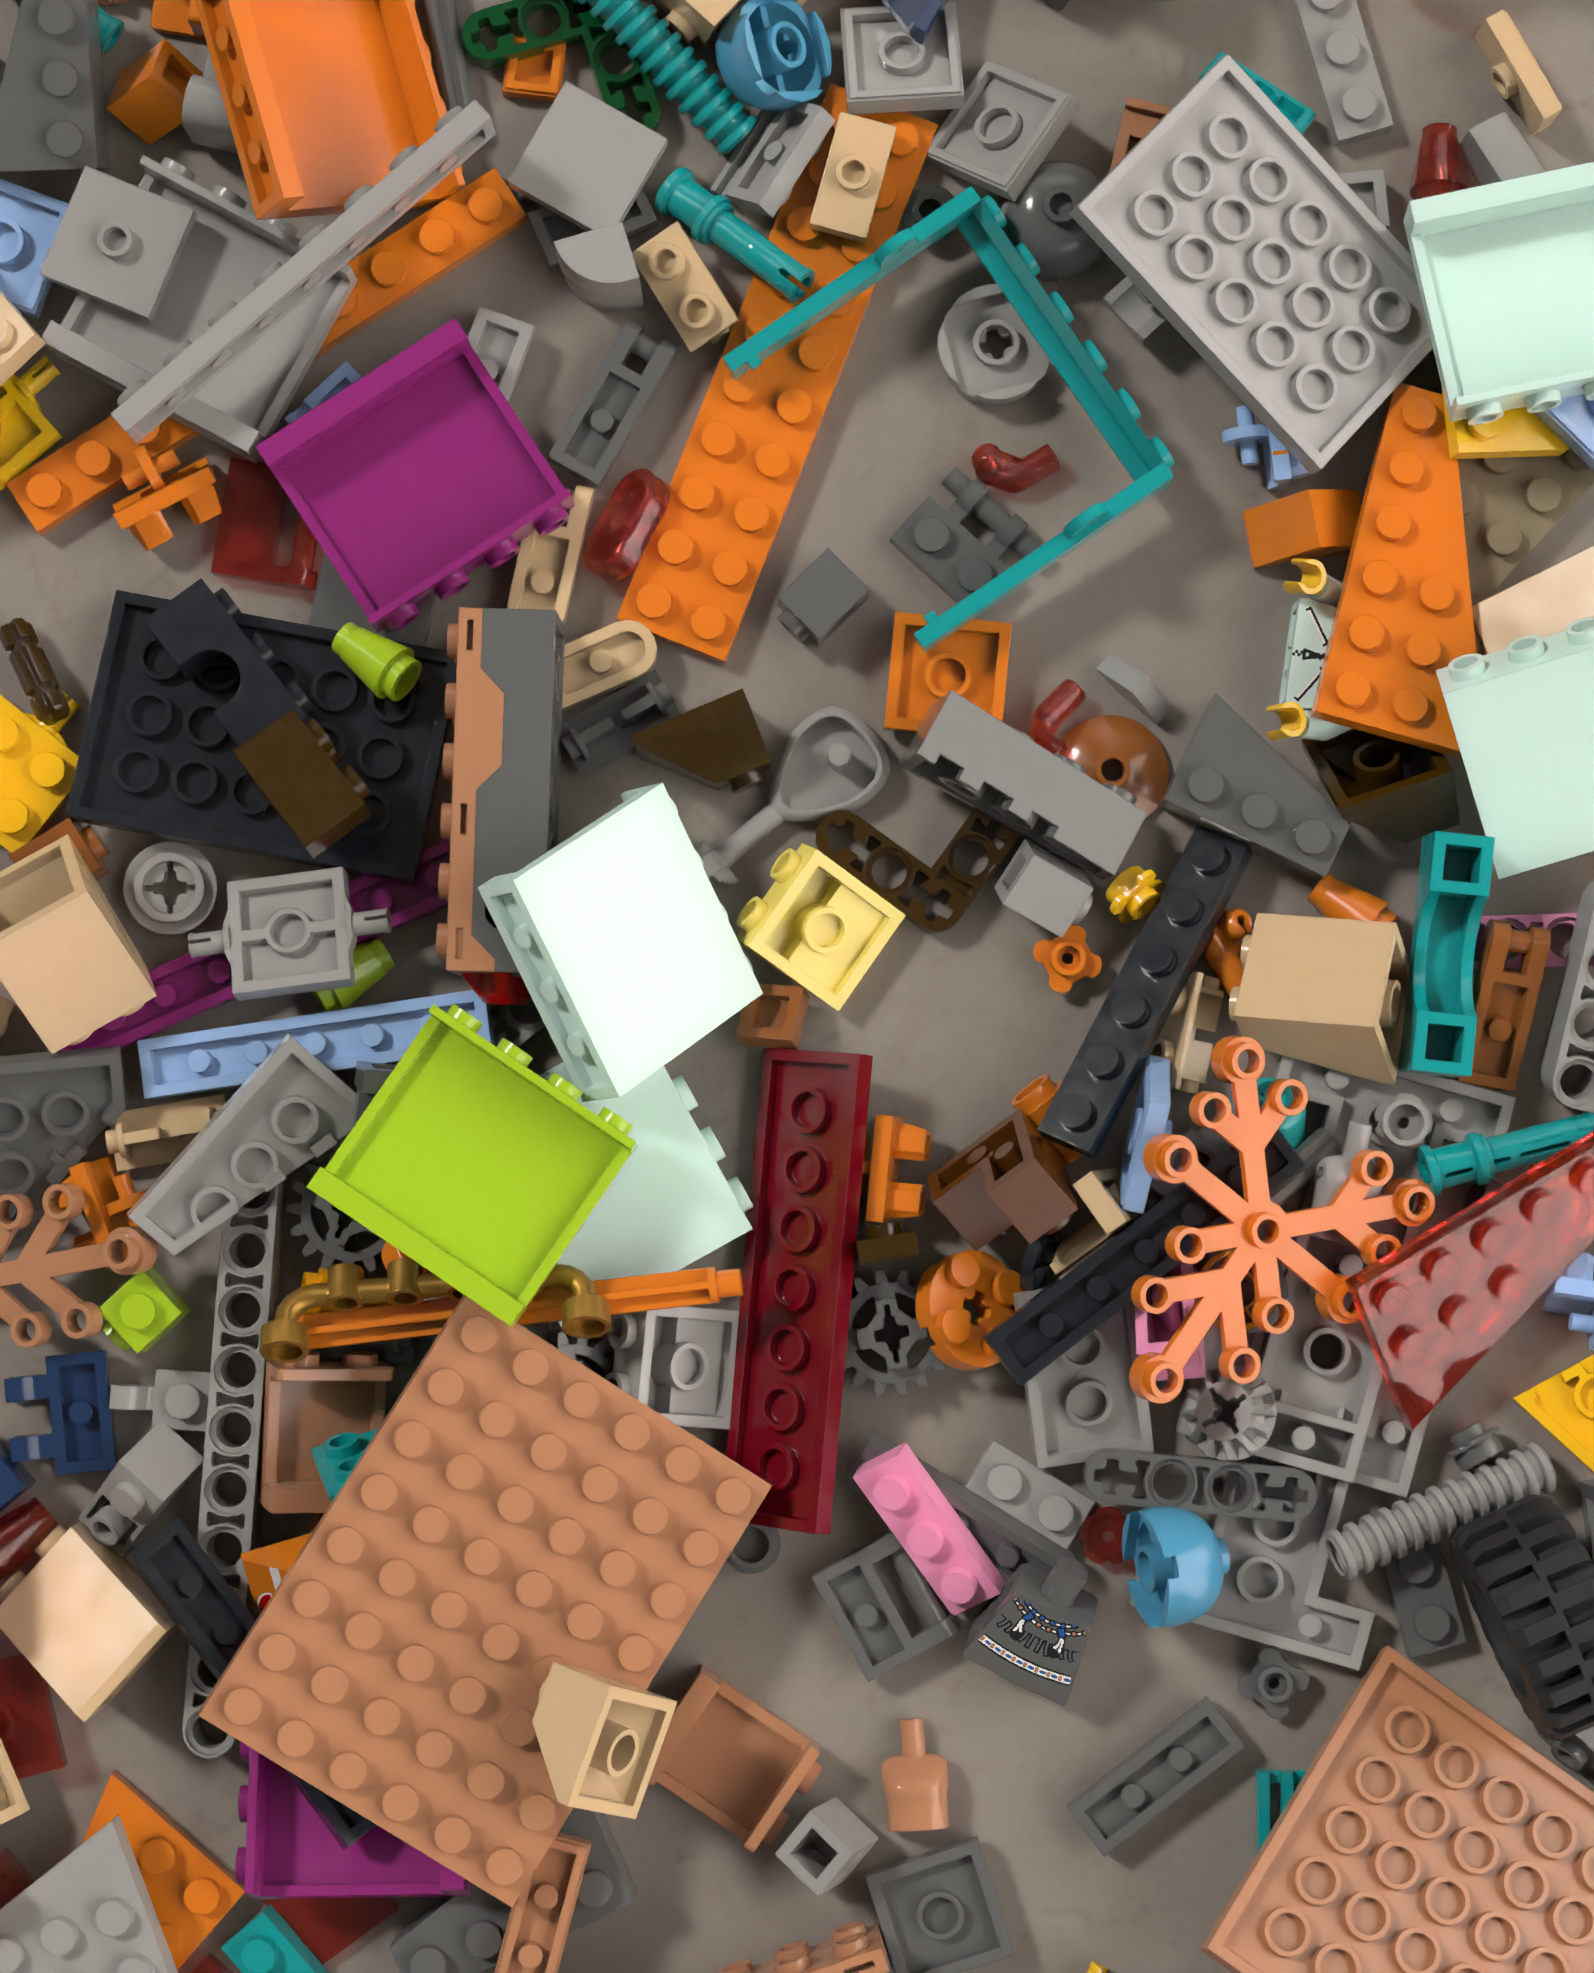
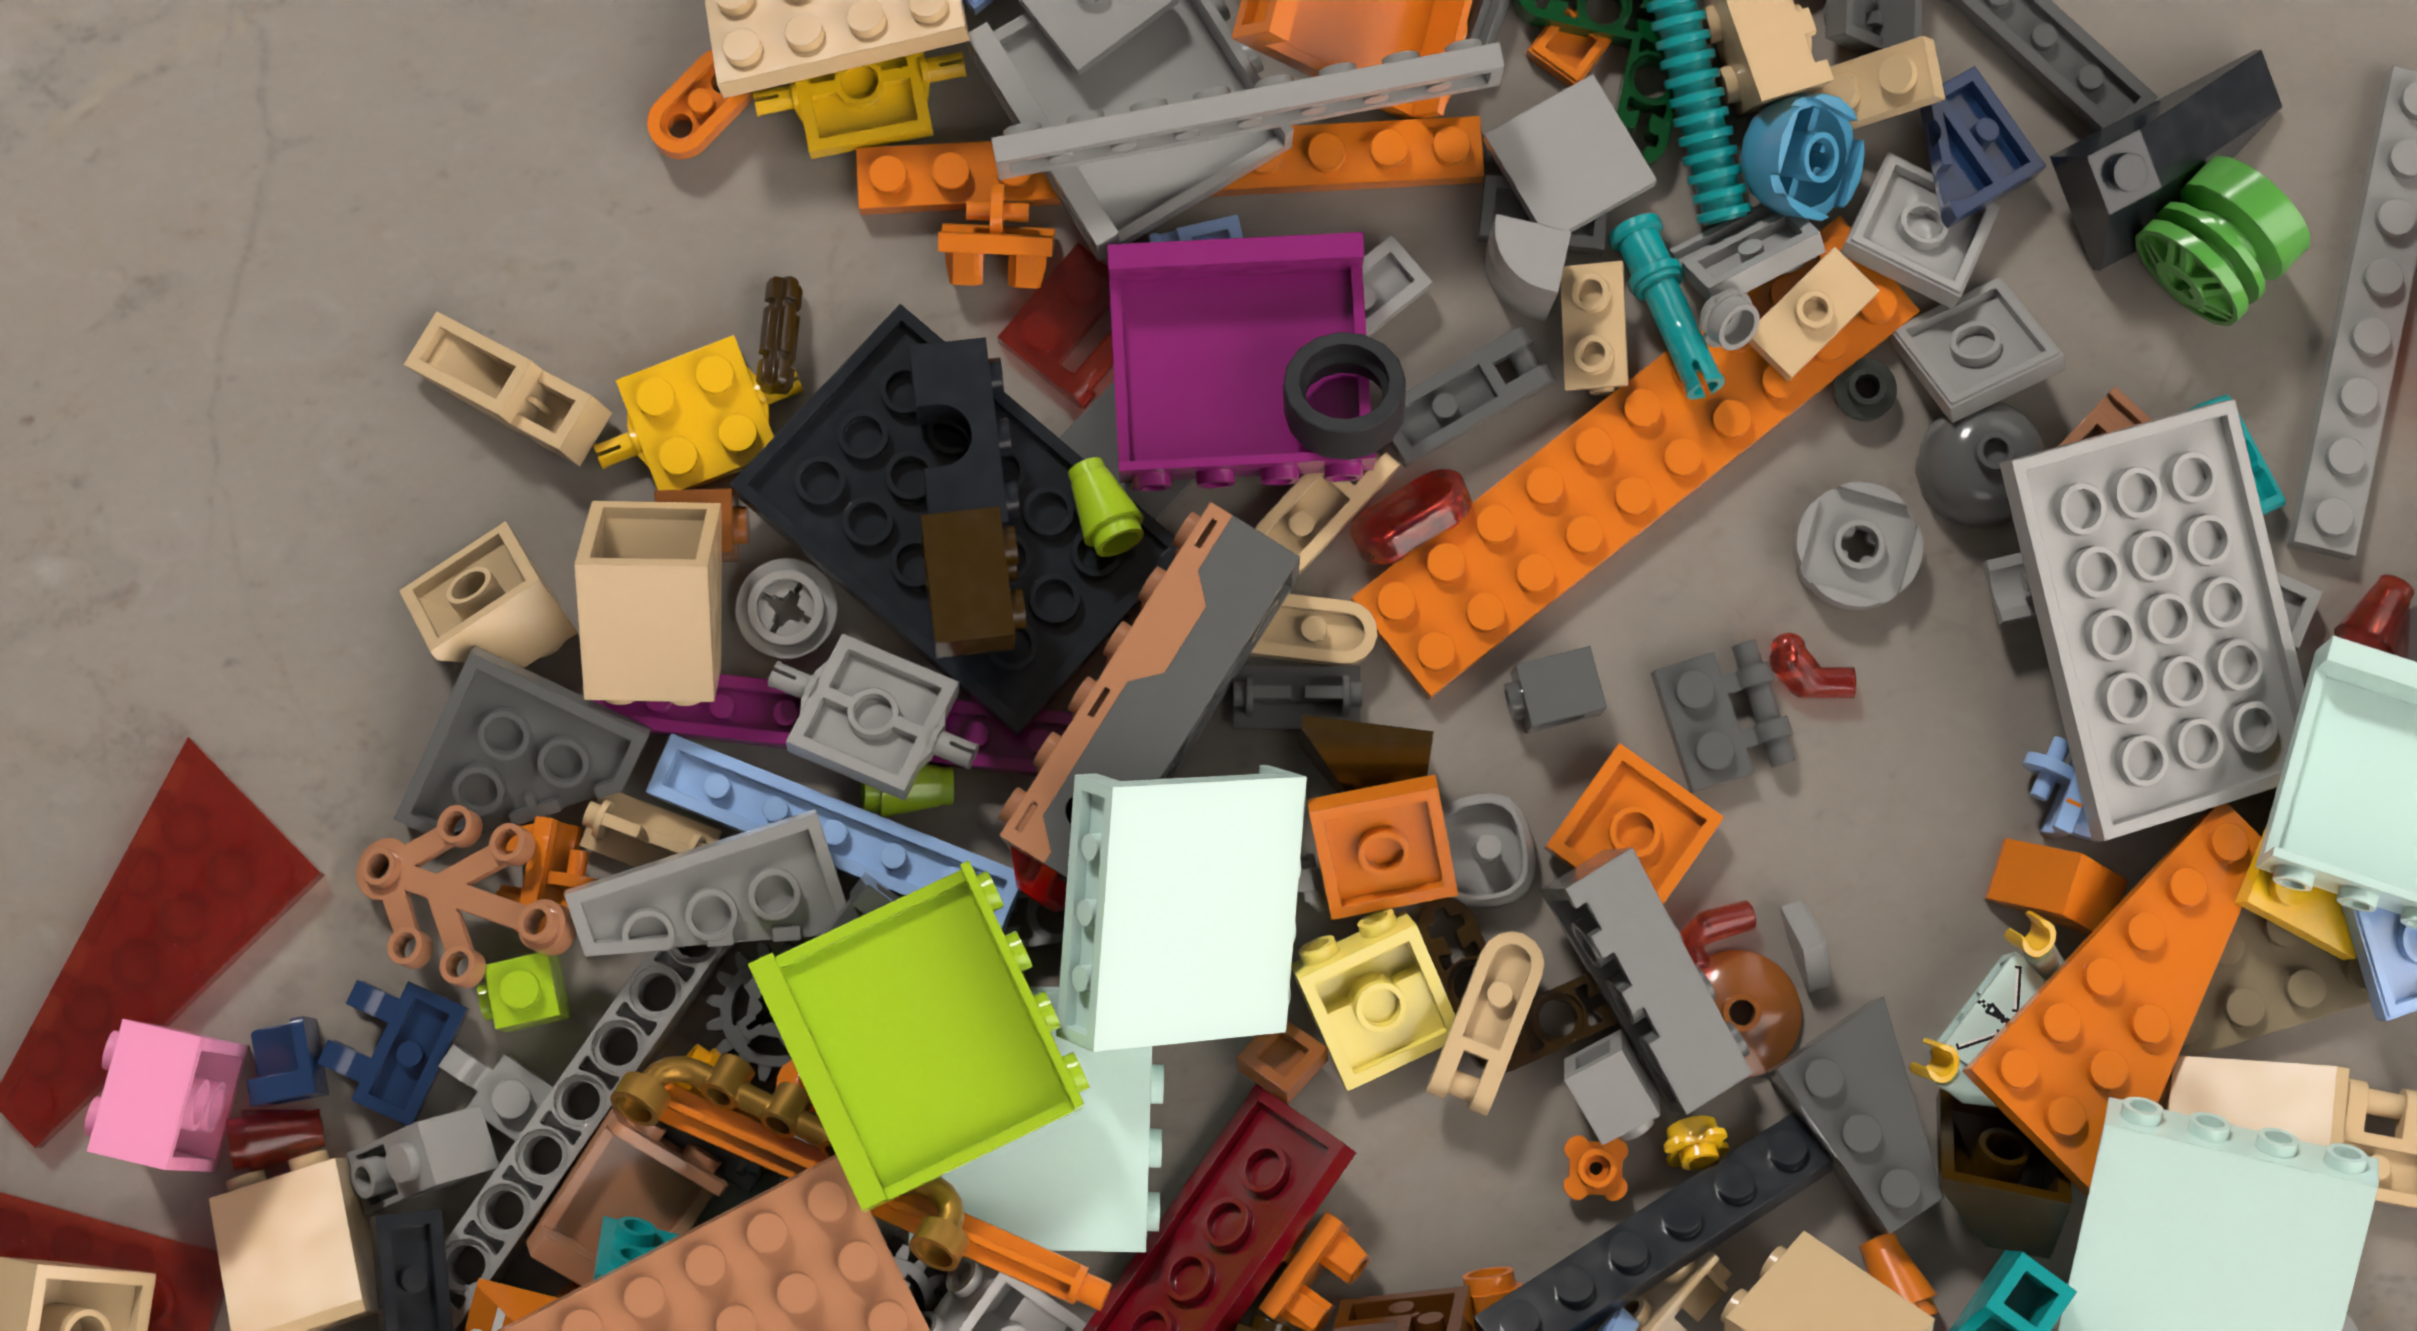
camera: 30 degrees right, 5 degrees down
teal piece [723,185,1175,653] -> none
orange arm [1203,908,1253,997] -> none
none -> black tyre [1283,332,1406,460]
none -> orange plate [1307,774,1458,920]
none -> tan plate [1426,931,1545,1116]
none -> light grey plate [1700,289,1759,350]

